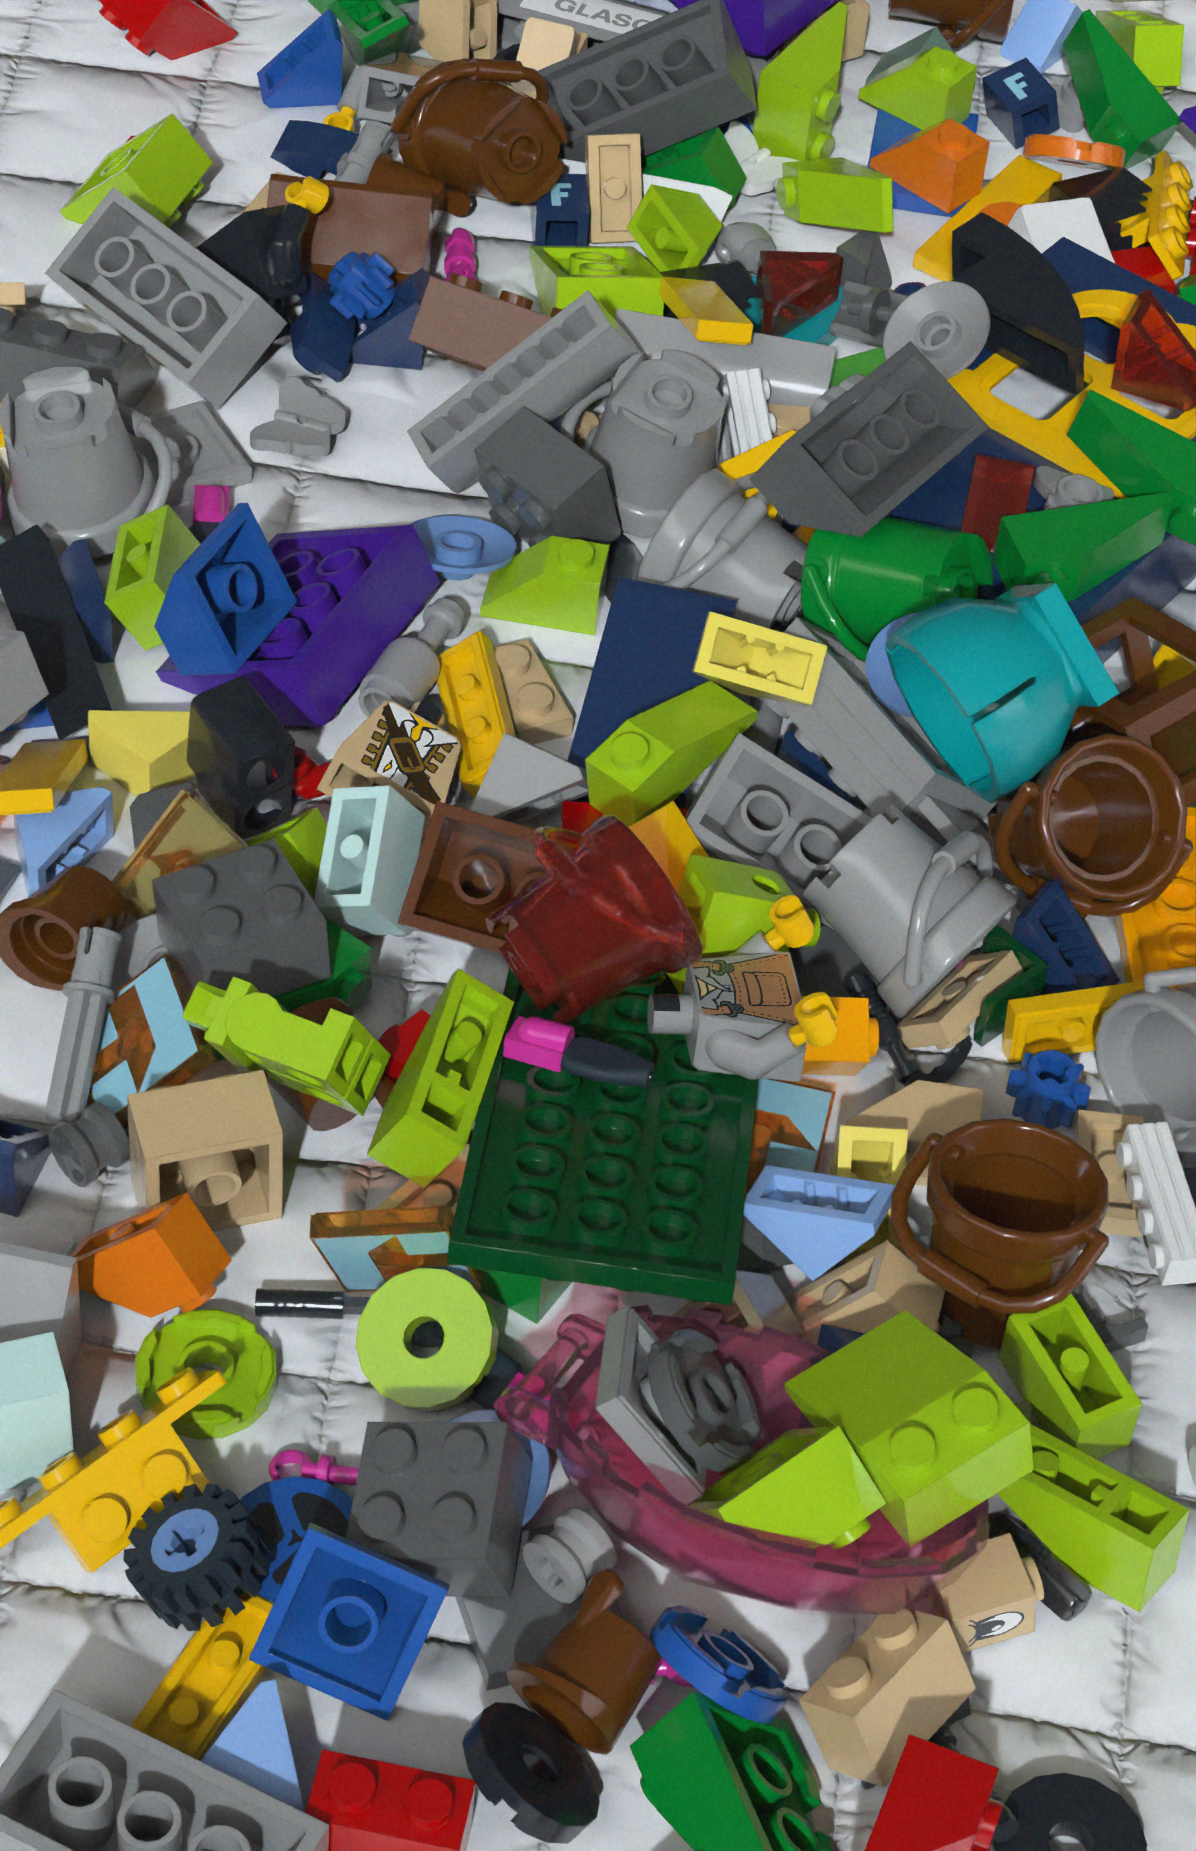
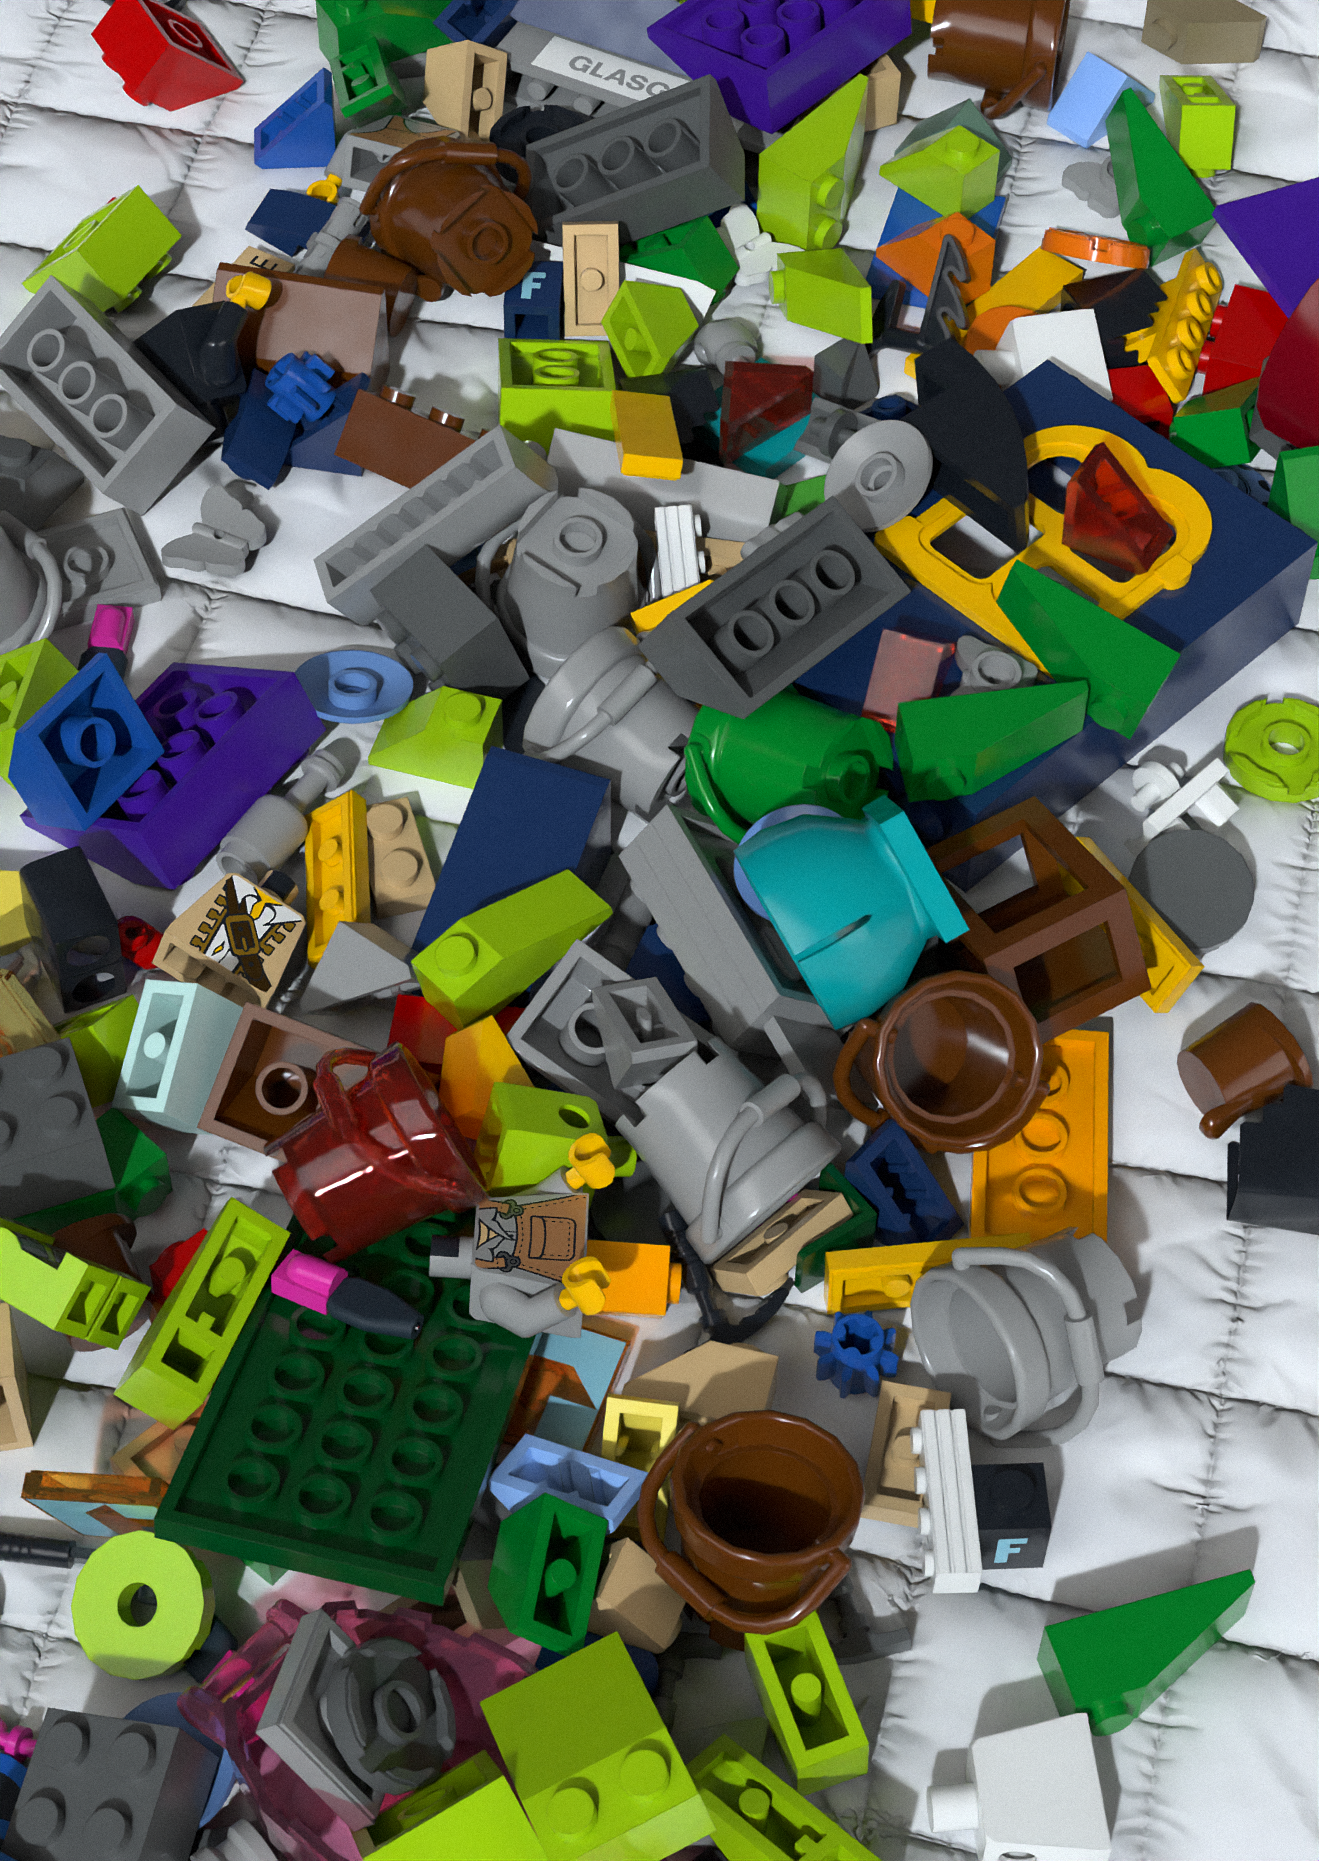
camera: 10 degrees right, 5 degrees up
dark pink piece [444,228,477,282] -> none
tan slope [511,17,588,99] -> none
light yellow slope [692,612,828,706] -> none
dark blue brick [982,57,1060,149] -> none
none -> green slope [487,1492,608,1657]
none -> light grey slope [592,977,698,1090]
none -> black piece [865,234,971,359]

